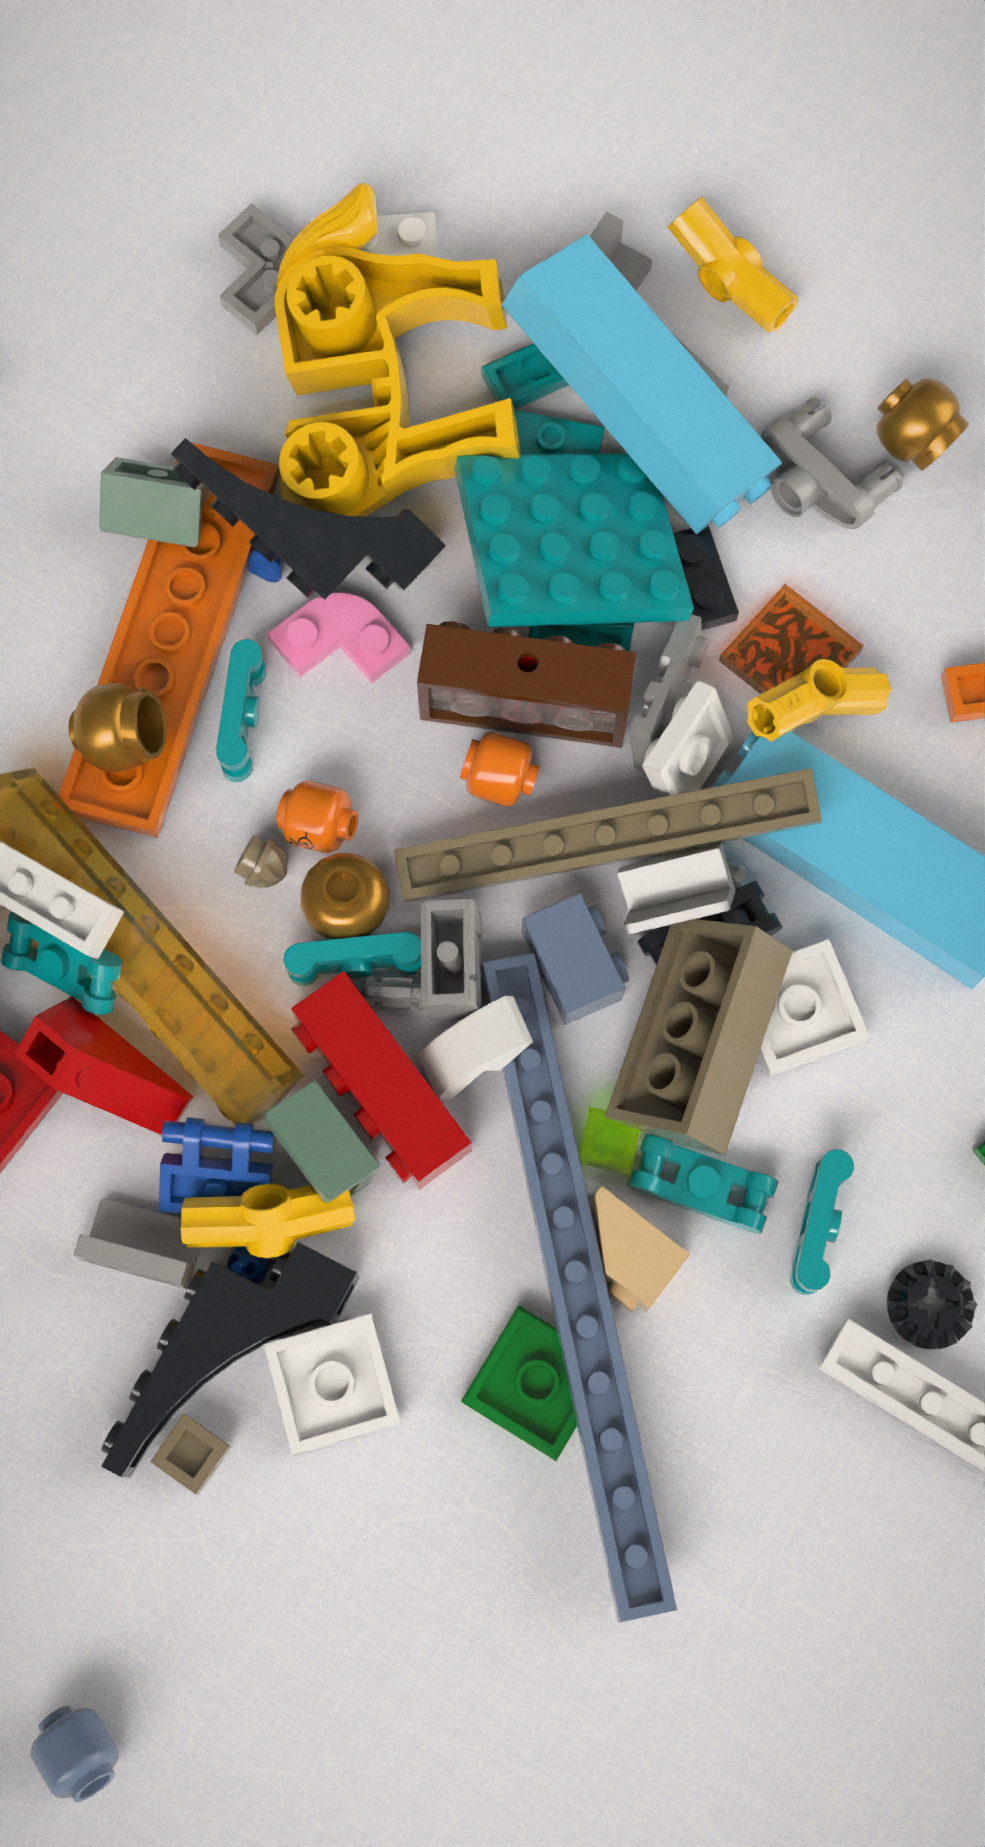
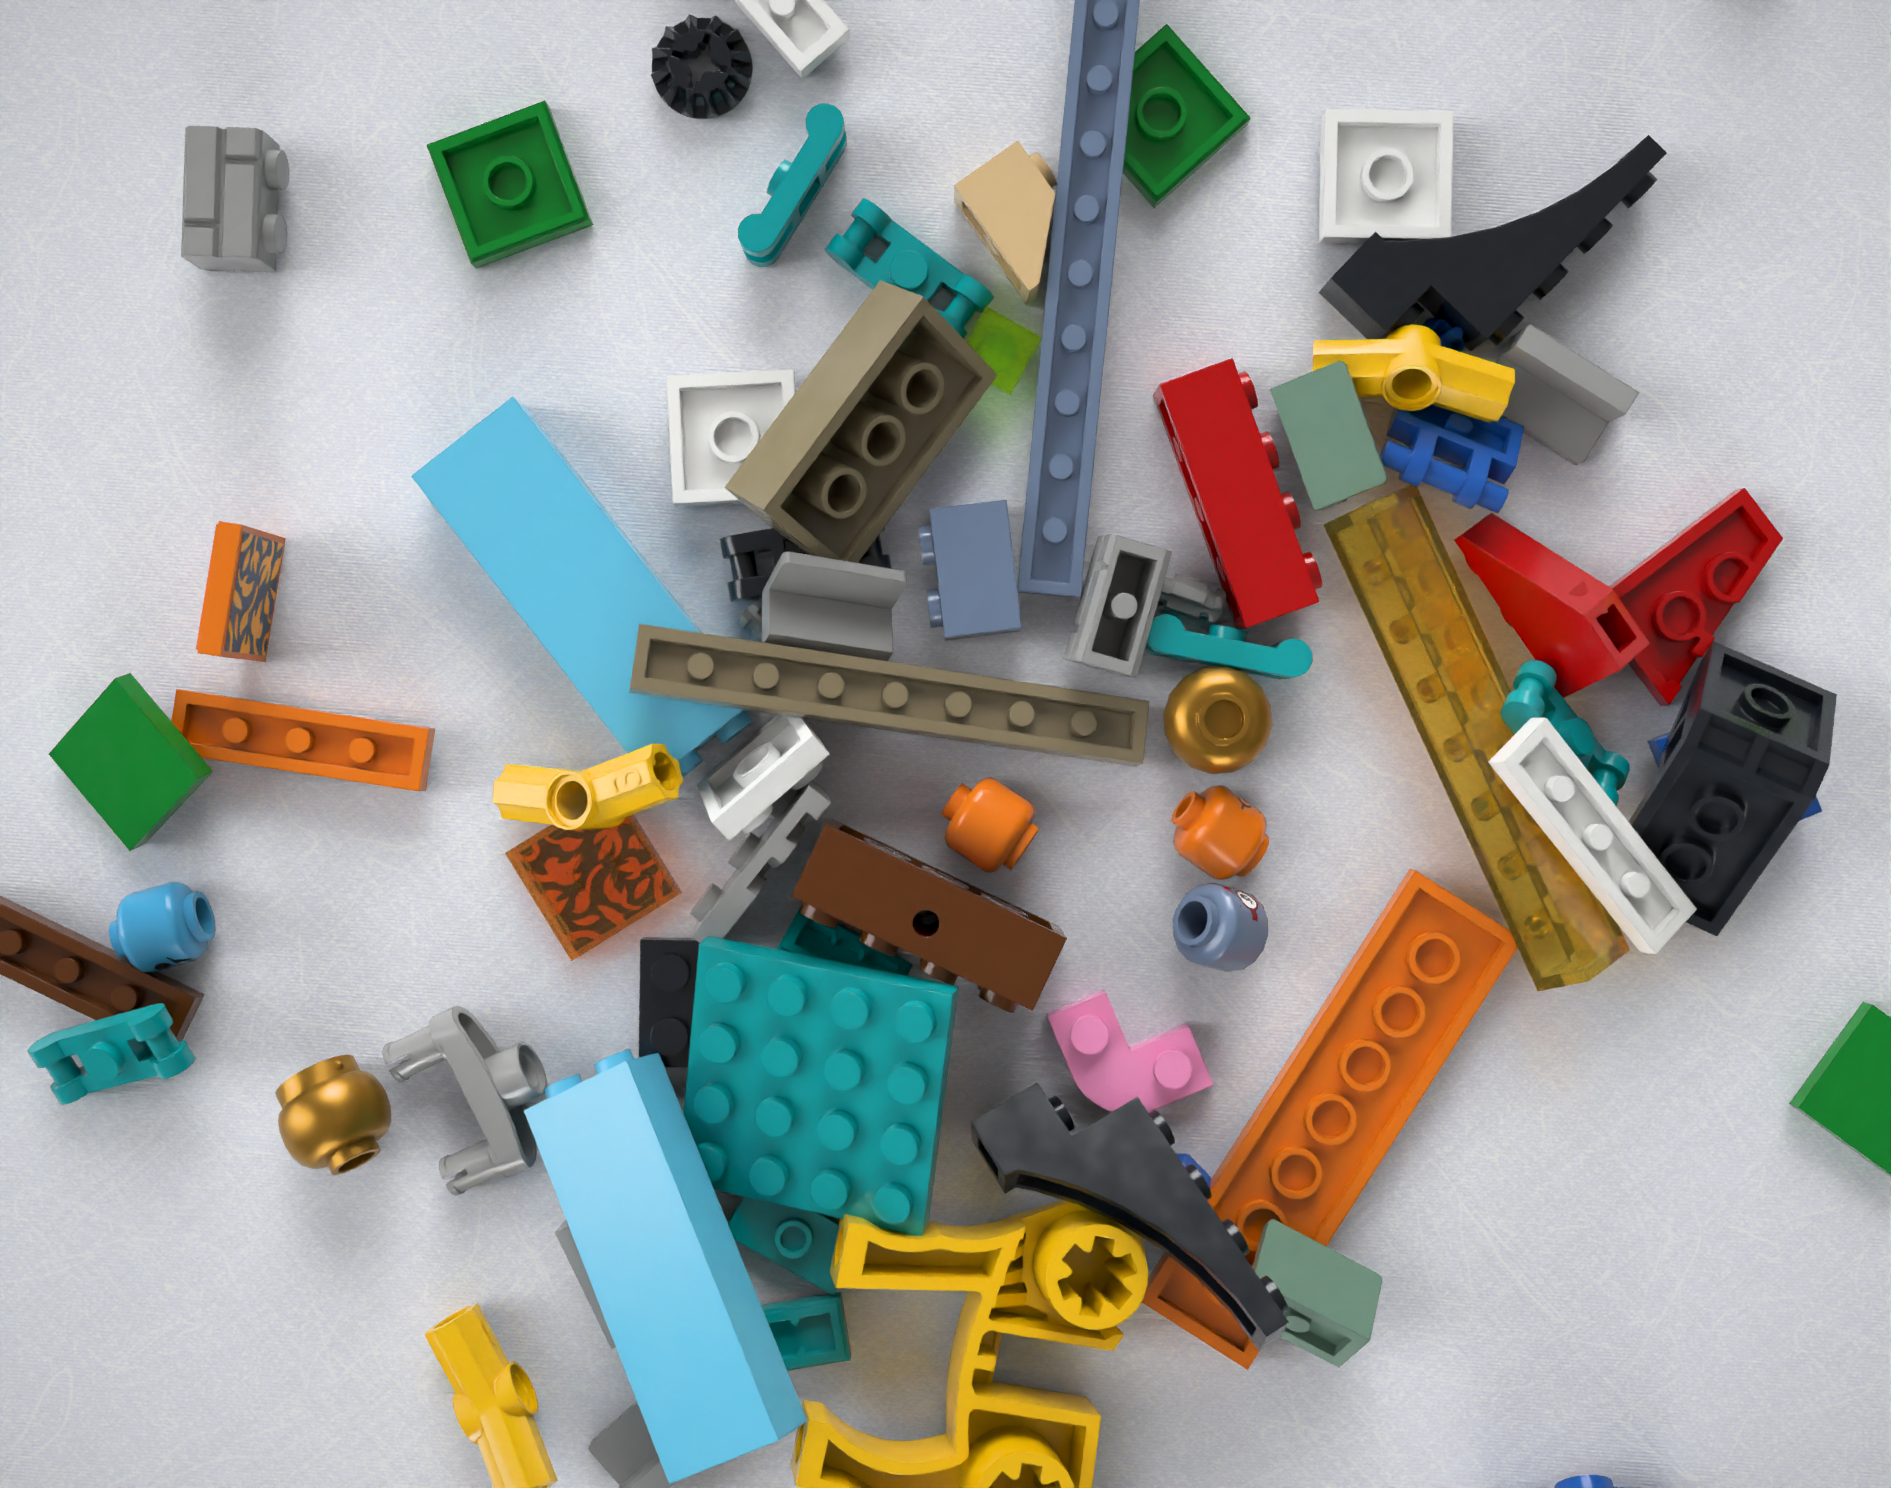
camera: 165 degrees left, 15 degrees up
pearl gold piece [68,683,167,772] -> none
dark tan plate [150,1414,232,1495] -> none
teal plate [216,639,267,782] -> none
dark tan plate [234,835,287,888] -> none
white slope [418,996,533,1099] -> none
none -> sand blue head [1173,883,1268,972]

